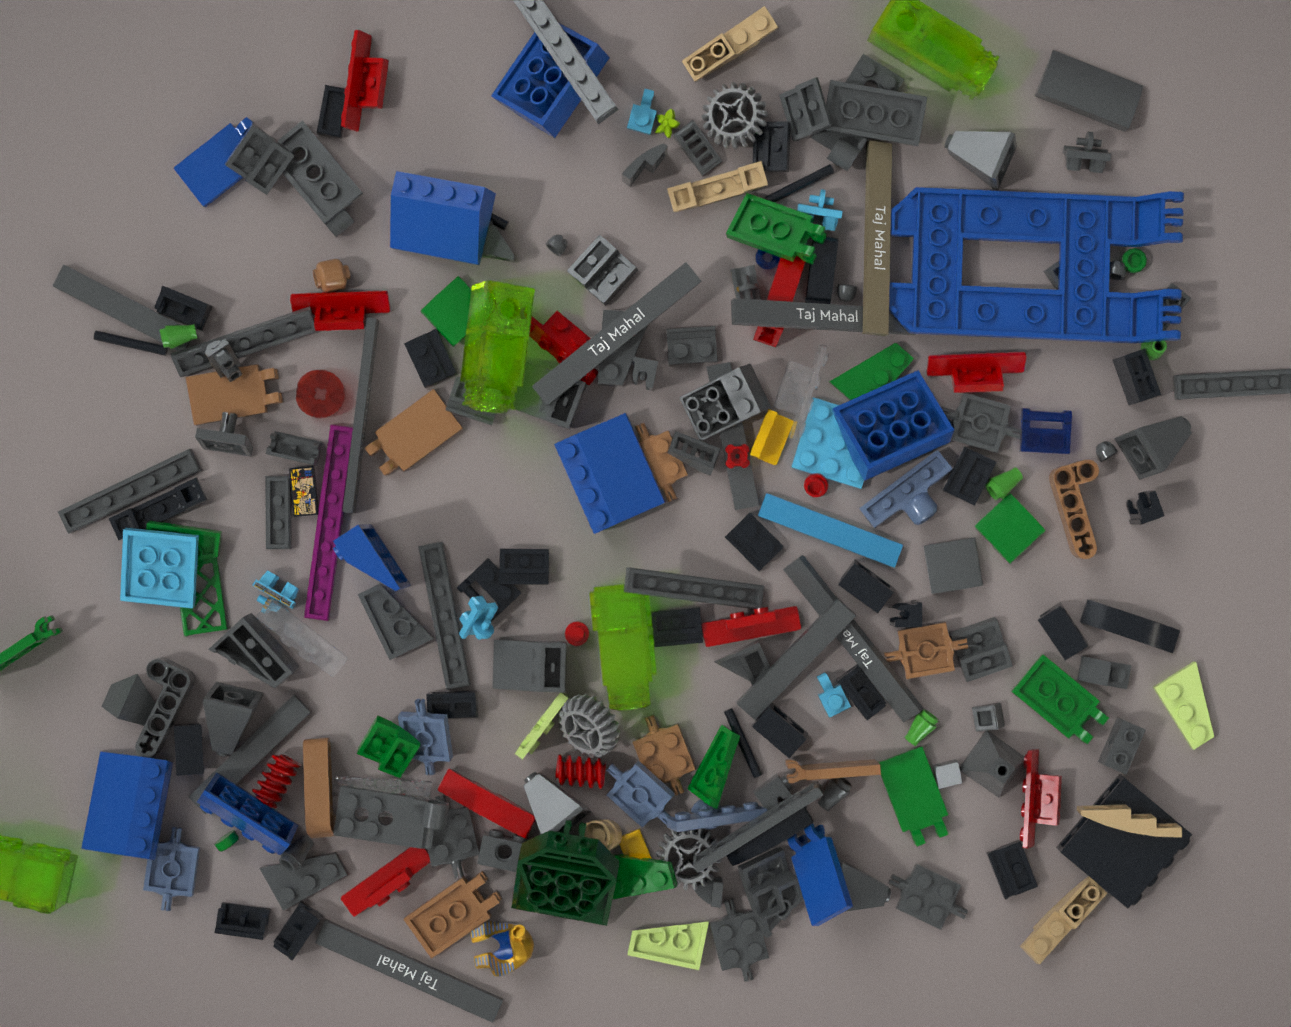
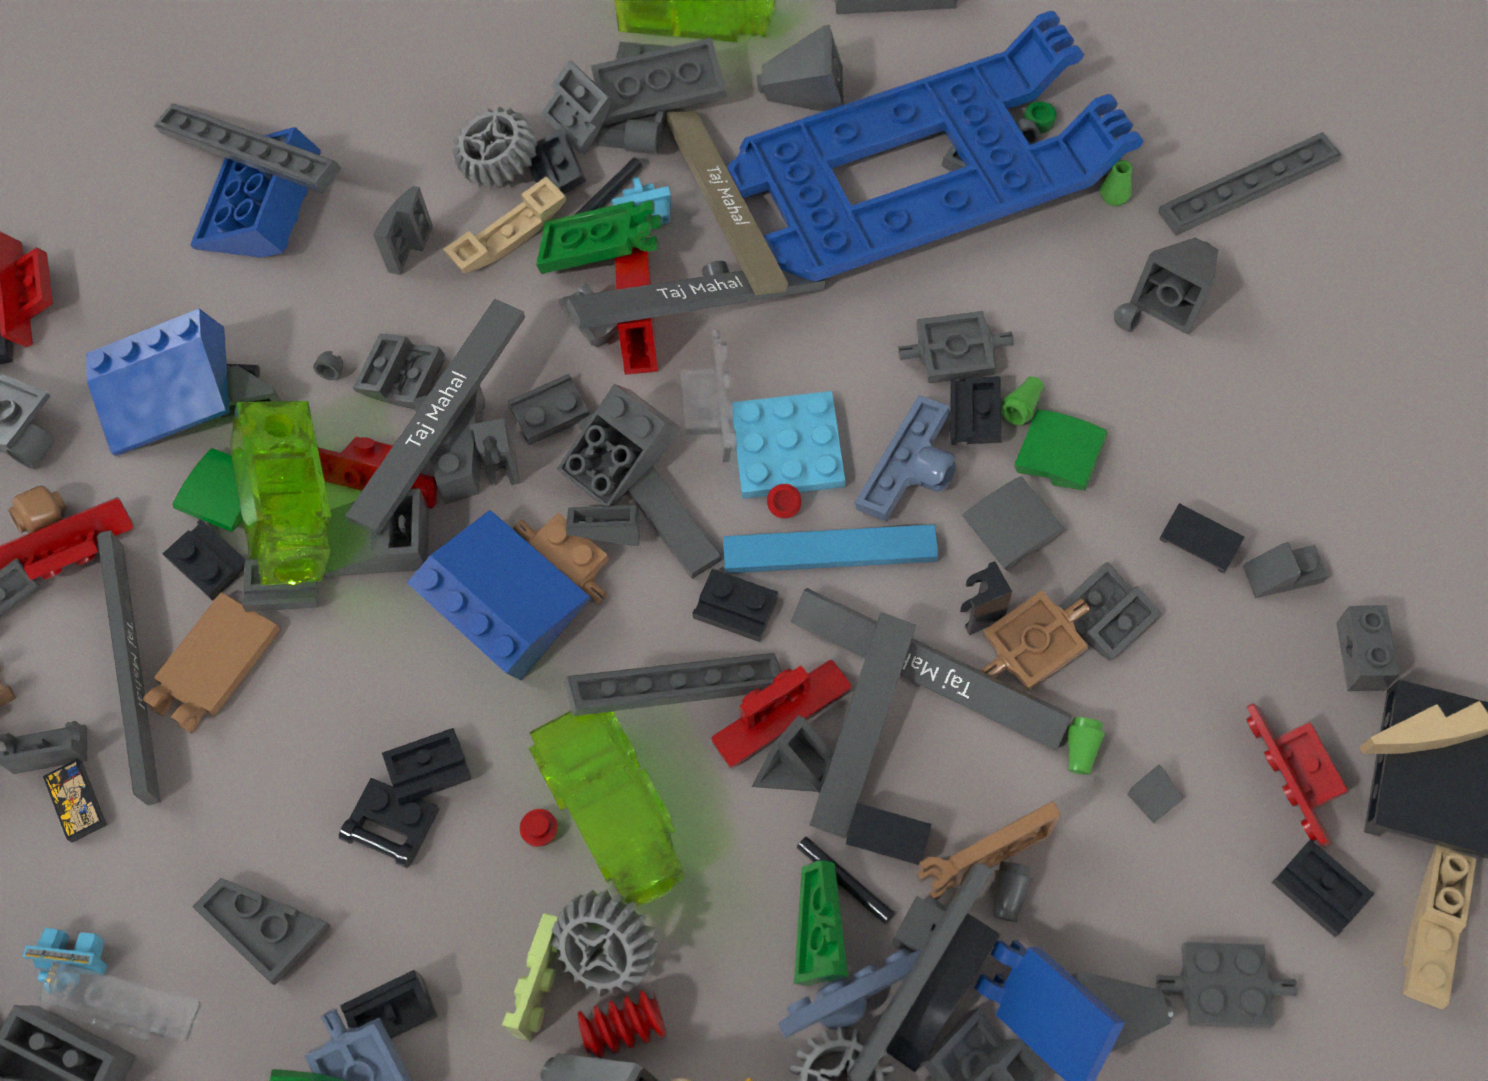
camera: 20 degrees left, 25 degrees down
dark grey tile [265,476,292,549] -> none
clear red plate [296,370,346,419] -> none
magenta tile [304,425,353,621] -> none
blue slope [333,524,411,591] -> none
dark grey tile [418,542,471,690] -> none
medium azure hips [459,596,498,640] -> none
dark grey slope [493,640,567,693] -> none
sand blue plate [606,760,675,828] -> none
medium azure plate [627,89,657,135] -> none
medium nougat plate [632,715,696,795] -> none
black plate [651,607,703,647] -> none
lime plant [655,109,680,138] -> none
dark grey slope [673,120,722,176] -> none
tan slope [682,6,779,82] -> none
red plate [725,444,750,469] -> none
yellow panel [749,409,794,465] -> none
clear blue plate [755,249,780,270] -> none
black beam [805,237,839,304] -> none
medium azure plate [816,672,851,718] -> none
green wing [829,343,914,400] -> none
blue slope [832,370,954,481] -> none
black hinge [836,664,887,721] -> none
black hinge [838,559,894,613] -> none
green tile [878,746,949,847] -> none
red bracket [926,352,1026,393] -> none
dark grey slope [960,730,1024,798] -> none
dark grey slope [972,703,1005,731] -> none
green tile [1011,654,1109,744] -> none
clear blue plate [1019,408,1072,454] -> none
medium nougat beam [1049,460,1099,559] -> none
dark grey hips [1063,131,1112,173] -> none
black slope [1080,599,1180,653] -> none
black hinge [1113,348,1161,405] -> none
black hinge [1126,491,1165,525] -> none
yellowish green wing [1153,661,1214,750] -> none

